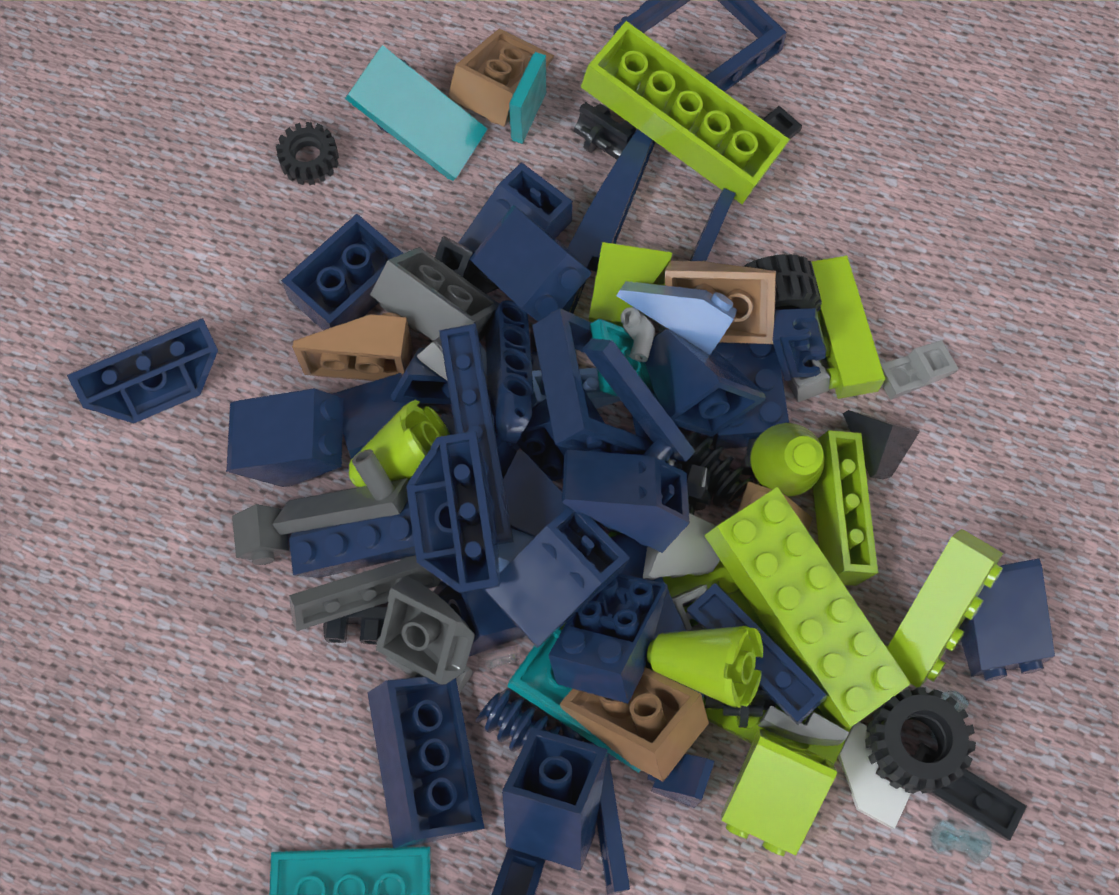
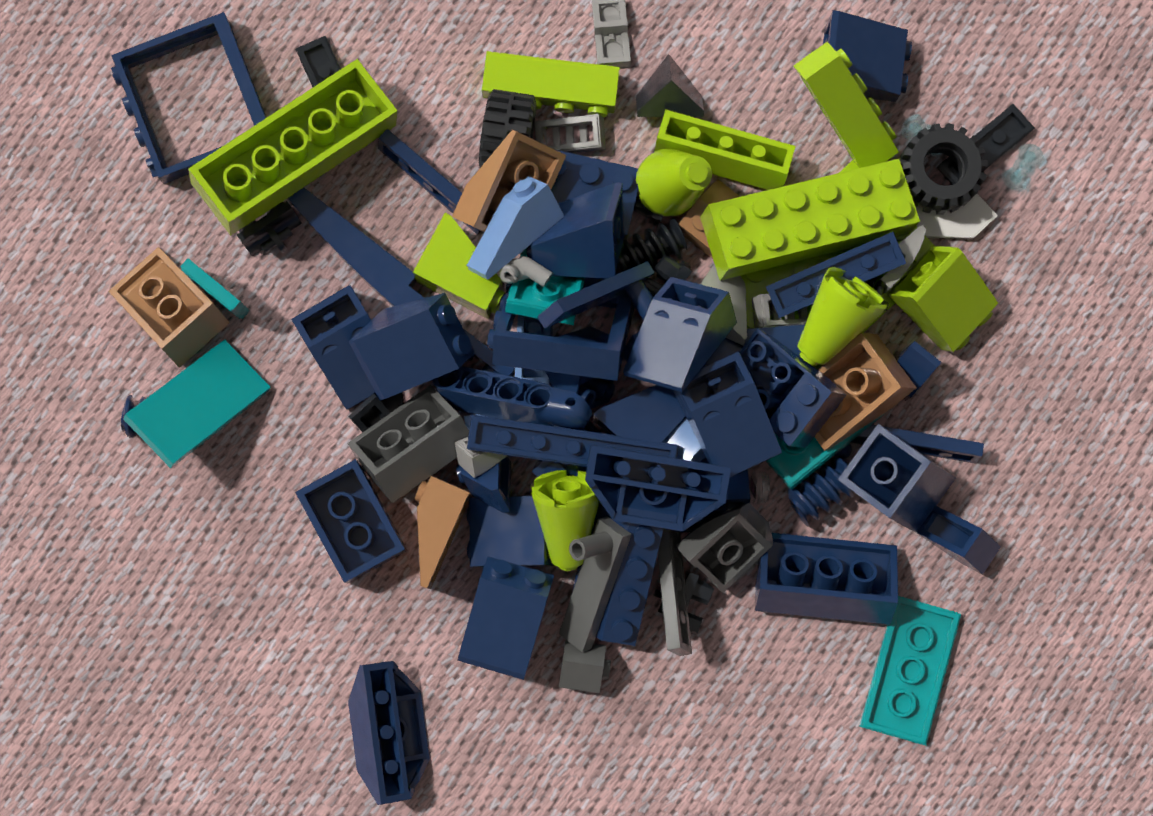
camera: 75 degrees left, 15 degrees up
black tyre [276,122,339,185] -> none
dark blue hinge [772,308,826,381] -> none

